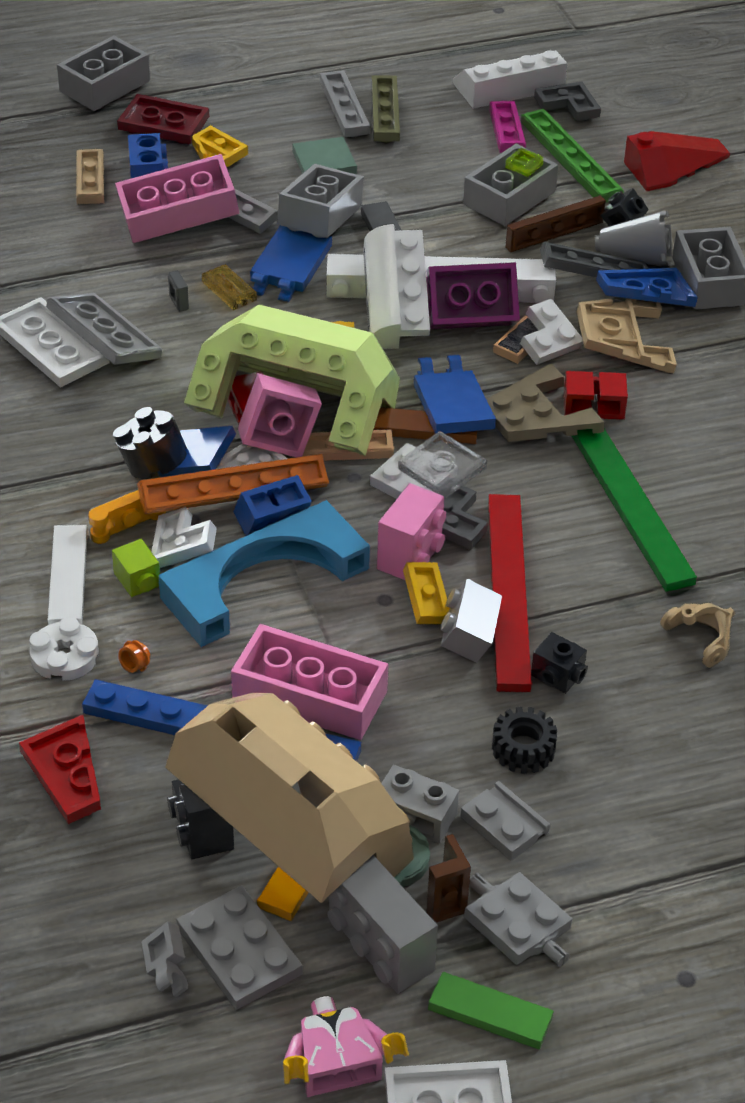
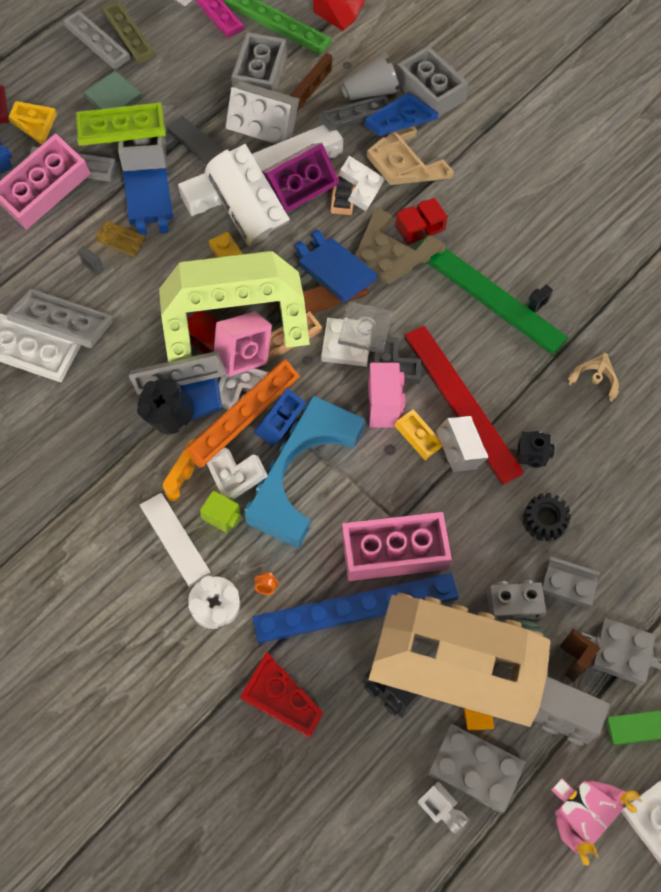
camera: 30 degrees left, 20 degrees up
clear neon green tile [505,147,544,177] -> none
black brick [600,188,649,226] -> none
none -> lime tile [76,102,166,146]
none -> light grey plate [129,351,226,395]
none -> light grey brick [226,81,299,144]
none -> black plate [528,284,553,313]

